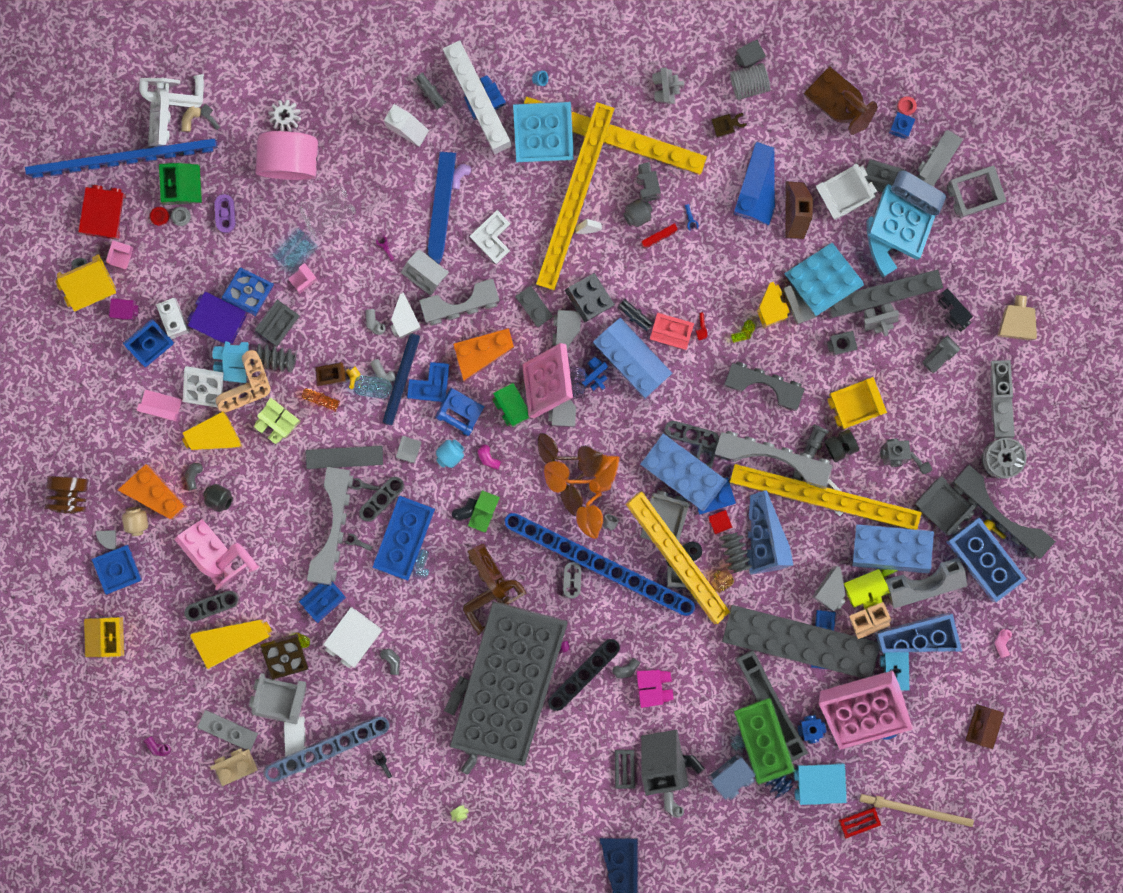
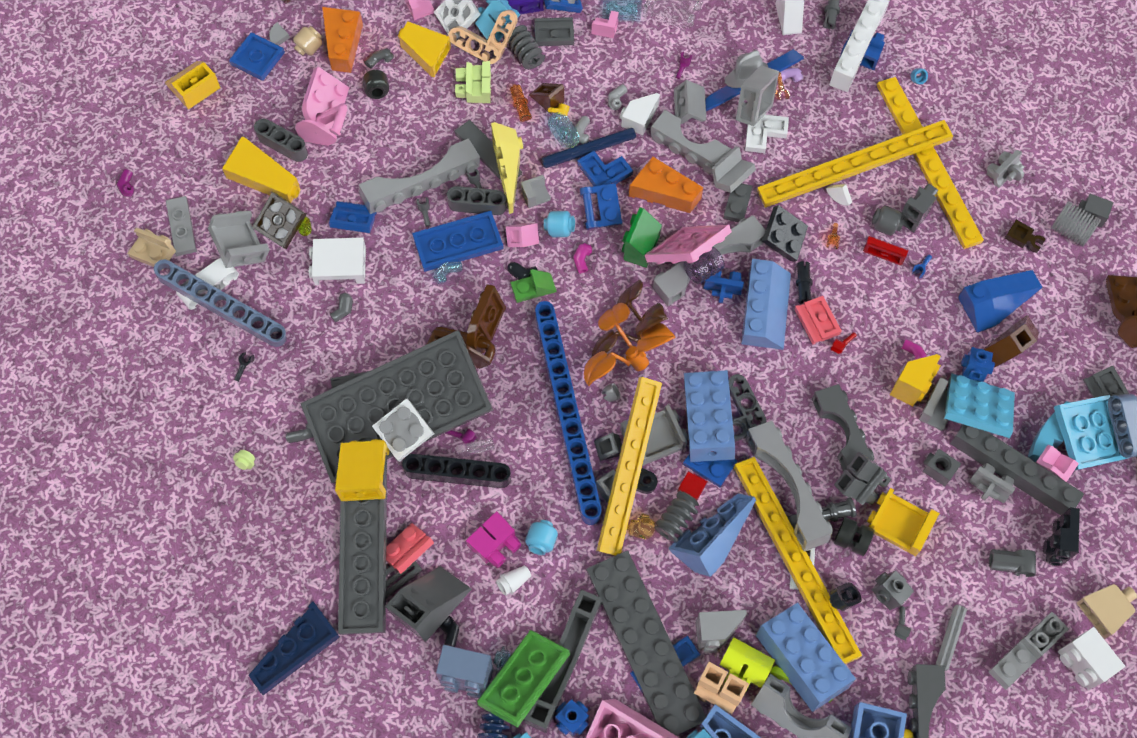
camera: 55 degrees right, 20 degrees down
medium azure plate [513,102,574,162] -> none
light grey beam [563,562,581,598] -> none
dark grey arm [612,658,641,679] -> none
light grey arm [664,792,684,818] -> none
clear neon green arm [731,320,755,343] -> none
white panel [816,163,877,220] -> none
dark grey panel [913,476,975,536] -> none
light grey wheel [981,438,1026,479] -> none
none -> yellow panel [335,439,390,501]
none -> dark grey plate [338,453,387,635]
none -> light grey piece [372,399,434,462]
none -> coral plate [386,523,434,574]
none -> clear piece [456,438,495,458]
none -> light yellow wedge [491,122,523,214]
none -> white cone [496,565,531,596]
none -> bright pink panel [506,223,539,247]
none -> medium azure head [525,520,558,555]
none -> dark grey slope [594,432,622,461]
none -> light grey panel [711,146,756,193]
none -> light grey piece [725,50,768,88]
none -> light grey window [736,65,779,126]
none -> clear orange hand [776,72,790,100]
none -> clear orange hand [826,223,840,249]
none -> black plate [829,582,862,611]
none -> dark grey hips [834,451,891,505]
none -> dark pink arm [901,339,928,360]
none -> light grey axle [935,605,967,671]
none -> blue brick [961,347,995,382]
none -> bright pink panel [1036,445,1079,482]
none -> white brick [1058,627,1126,690]

